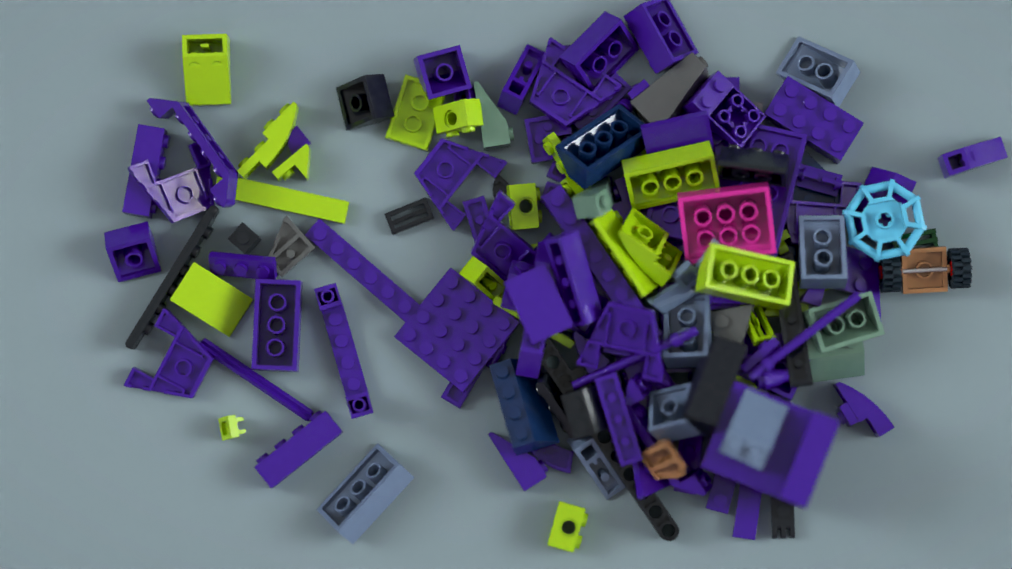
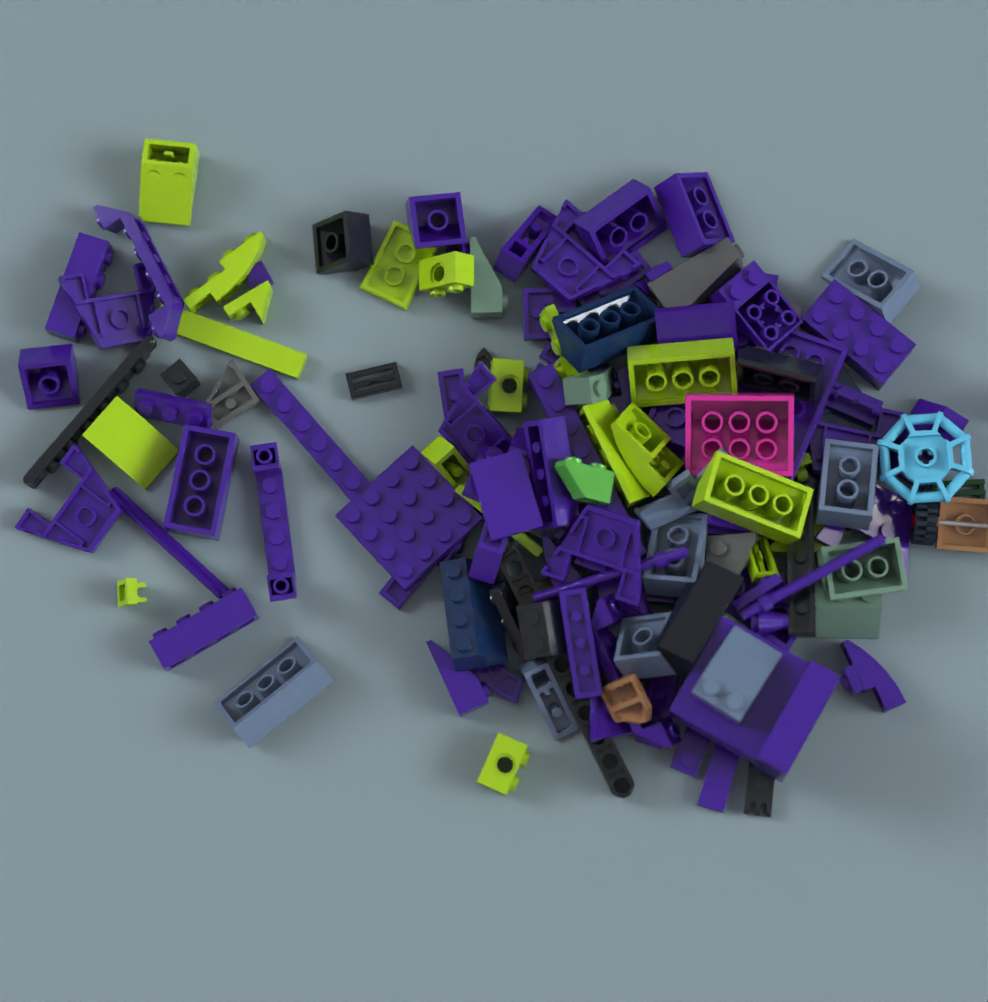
camera: 15 degrees right, 5 degrees down
dark purple wing [414,138,508,231] -> none
none -> bright green slope [554,457,615,506]

